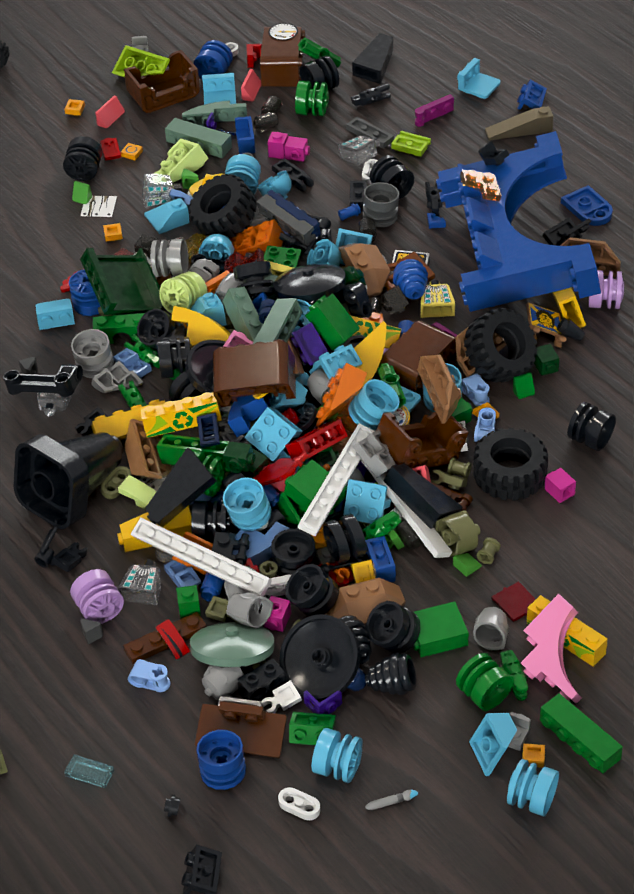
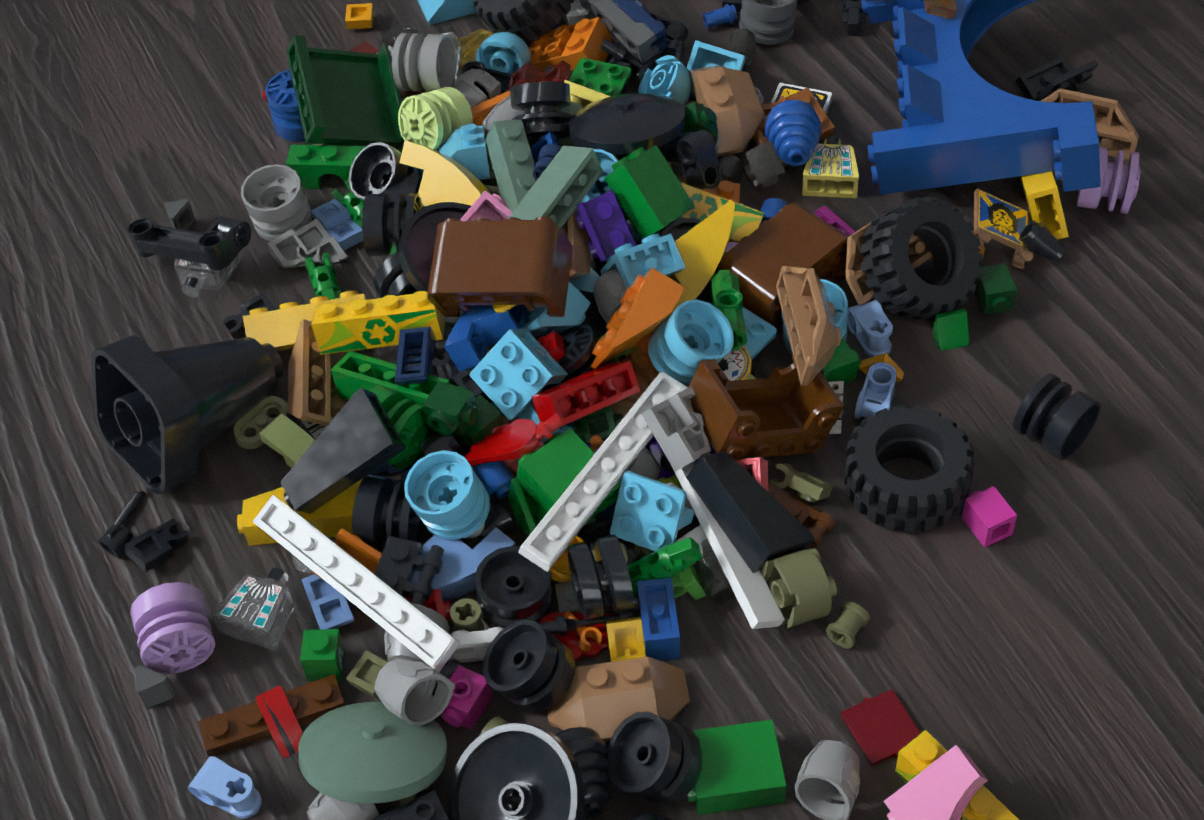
camera: 10 degrees right, 5 degrees up
medium azure bracket [35,299,75,330] -> none
blue brick [200,572,225,602] -> none
blue tile [427,213,446,229] -> none
olive bush [447,458,472,479] -> none
bright green slope [453,553,482,577] -> none
blue tile [561,185,613,226] -> none

